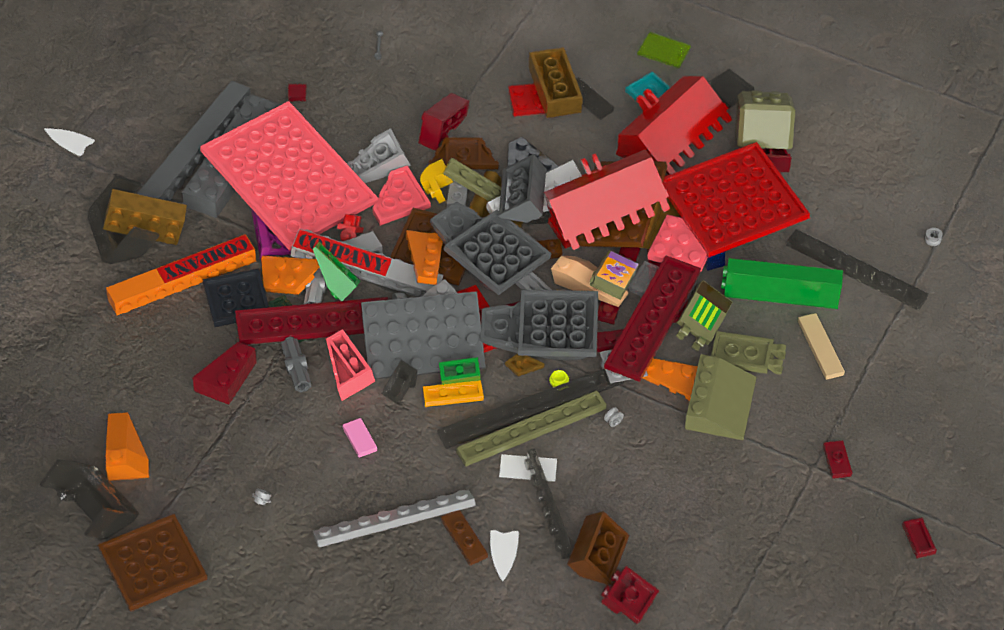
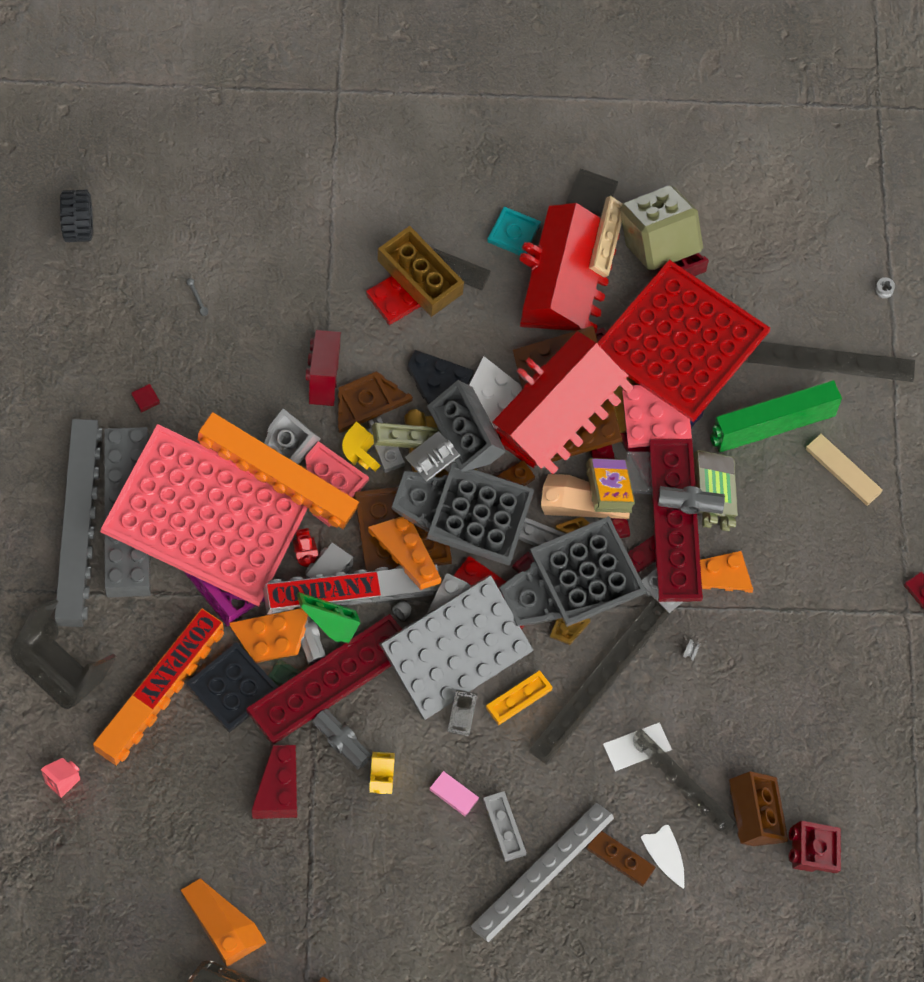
camera: 30 degrees left, 15 degrees up
pearl gold brick [103,189,187,245] -> none
light grey plate [252,488,272,505] -> none
coral wedge [326,329,375,401] -> none
green brick [439,357,481,384] -> none
olive plate [457,391,607,467] -> none
neon yellow plate [549,370,569,389] -> none
clear neon green container [637,32,691,68] -> none
olive slope [685,354,757,440] -> none
olive tile [711,331,786,374] -> none
none -> coral slope [41,758,80,798]
none -> orange brick [197,412,359,529]
none -> yellow brick [369,752,395,794]
none -> light grey hinge [405,431,460,482]
none -> light grey plate [483,791,526,862]
none -> tan tile [589,196,623,277]
none -> dark grey piece [658,486,725,514]

